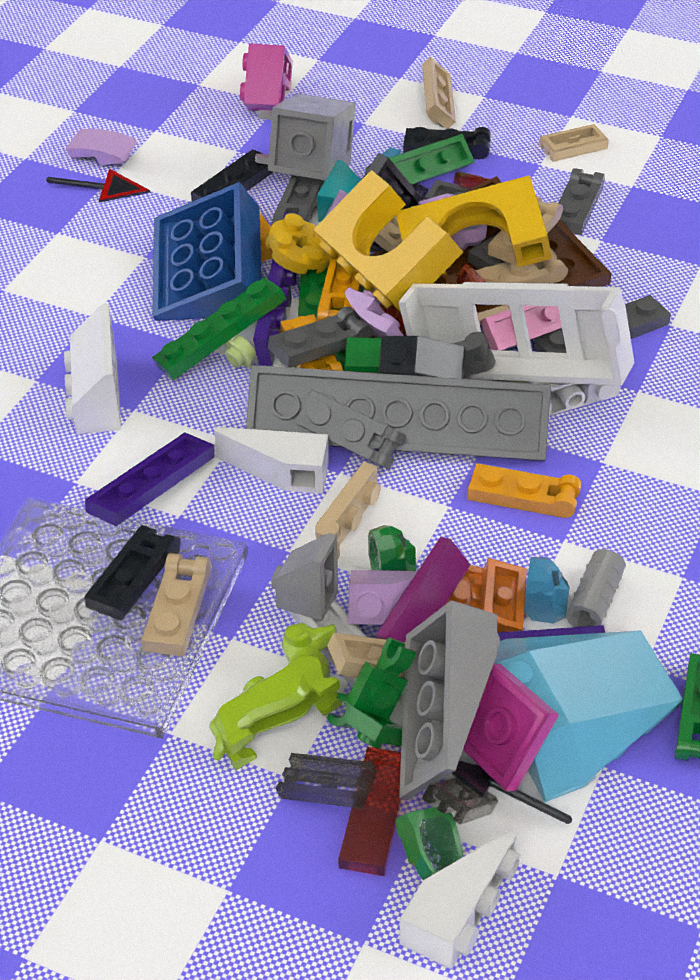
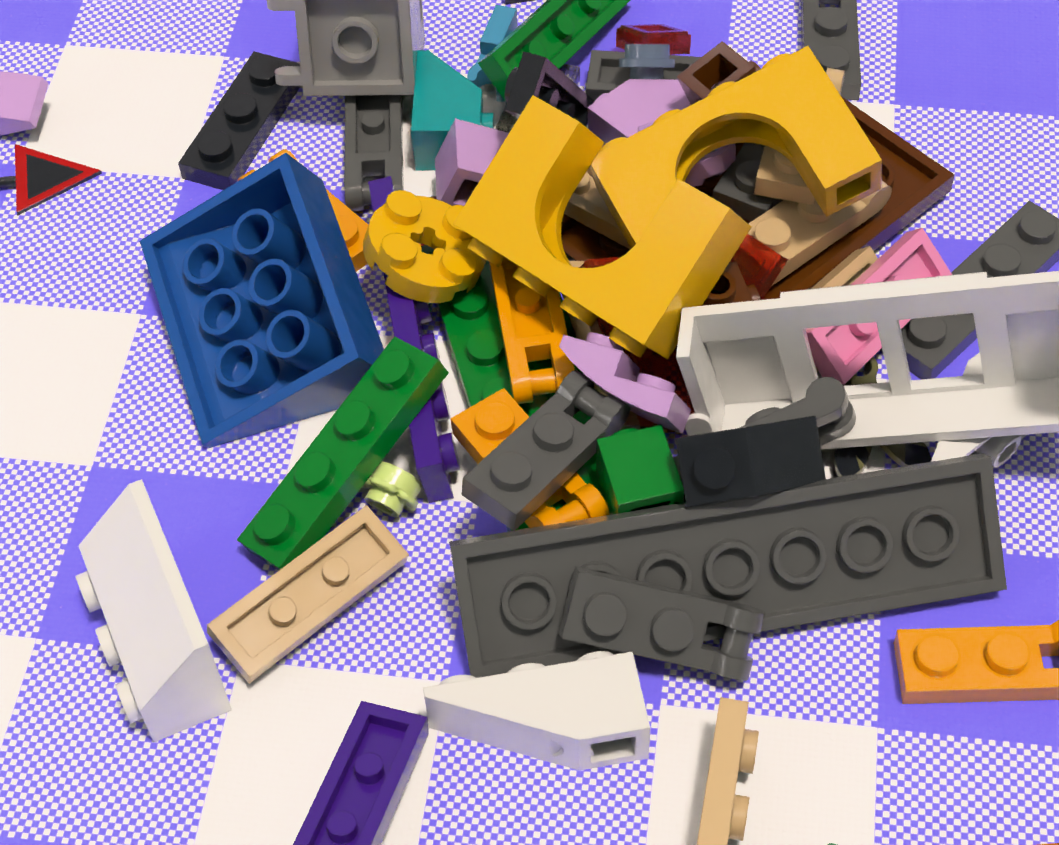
camera: 15 degrees left, 10 degrees up
none -> tan plate [207,505,409,684]
none -> sand blue plate [619,44,675,79]

